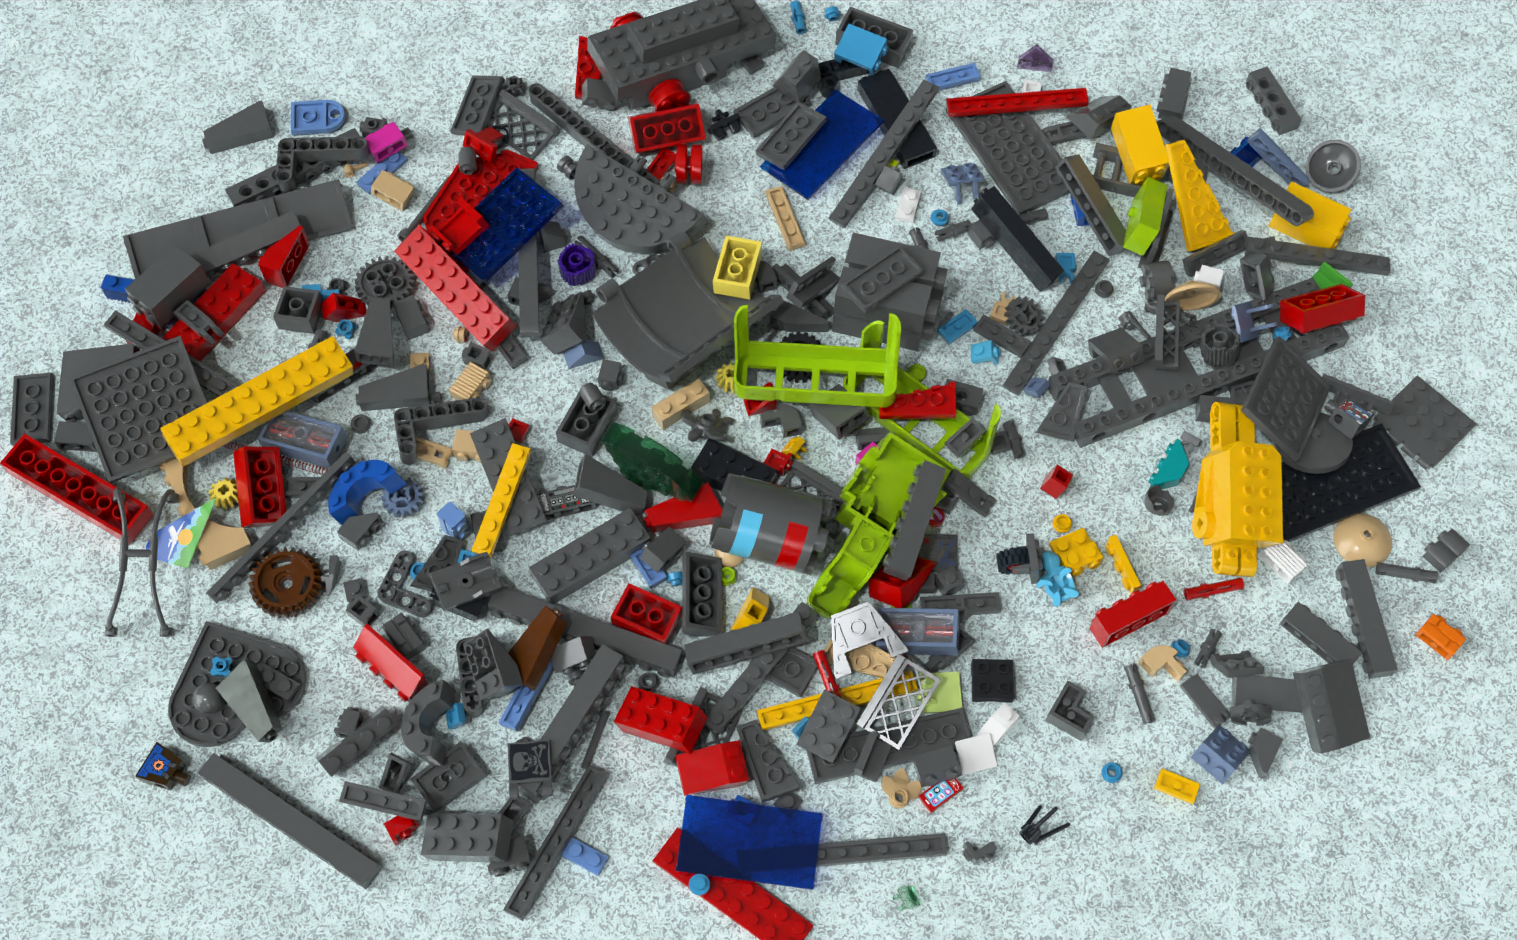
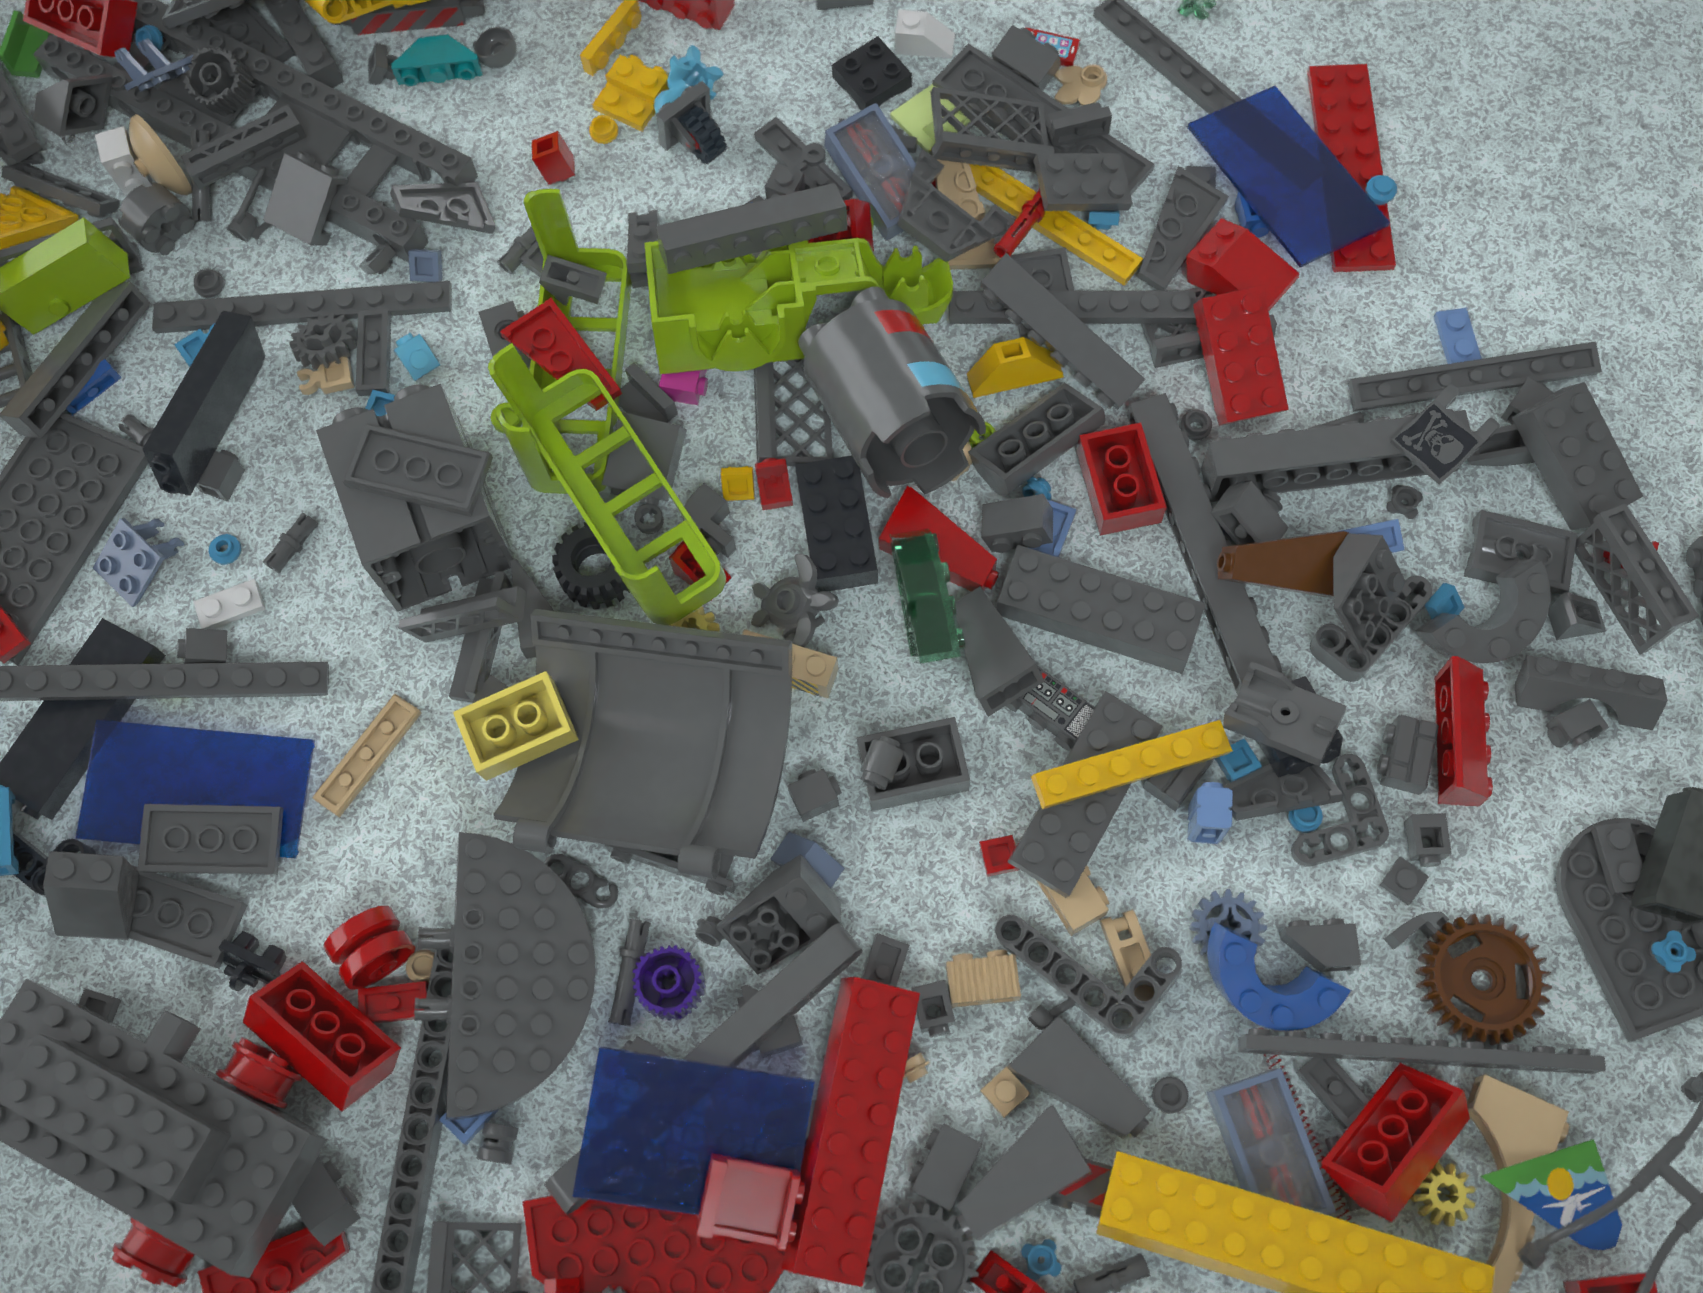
camera: 120 degrees left, 5 degrees up
dark grey pin [935,219,971,242] -> none
white sticker [955,733,997,775] -> none

